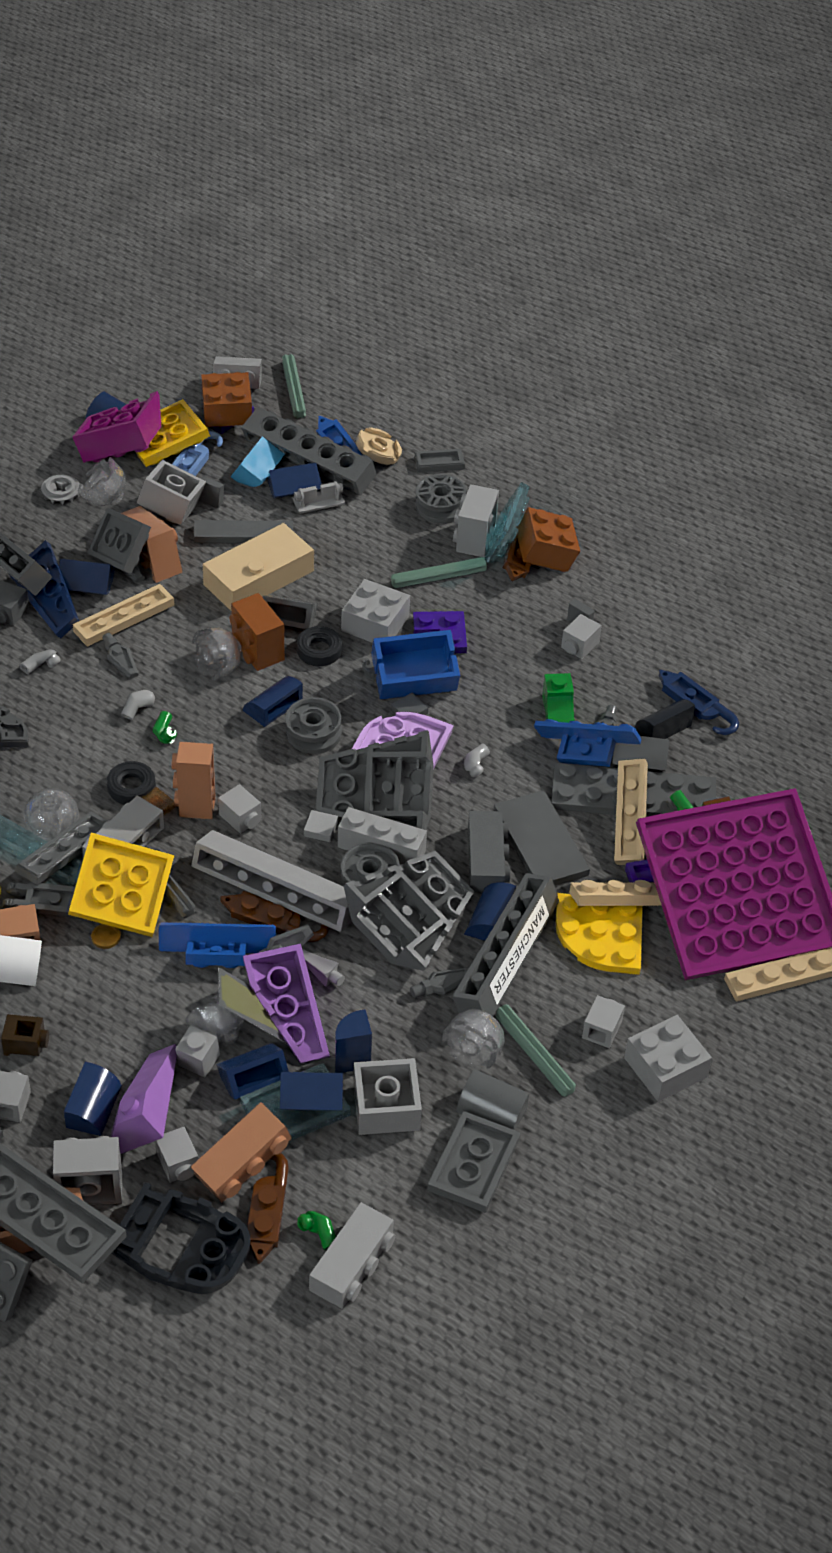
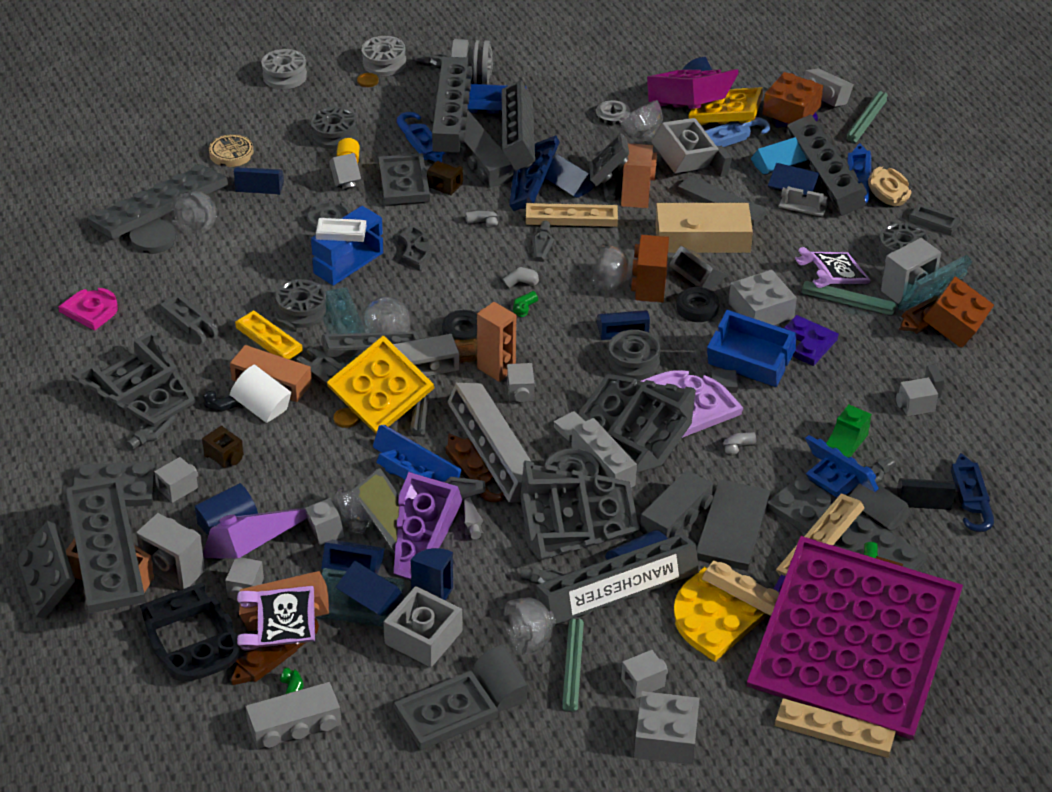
camera: 40 degrees right, 5 degrees down
none -> flag [237,586,315,651]
none -> flag [795,247,871,288]

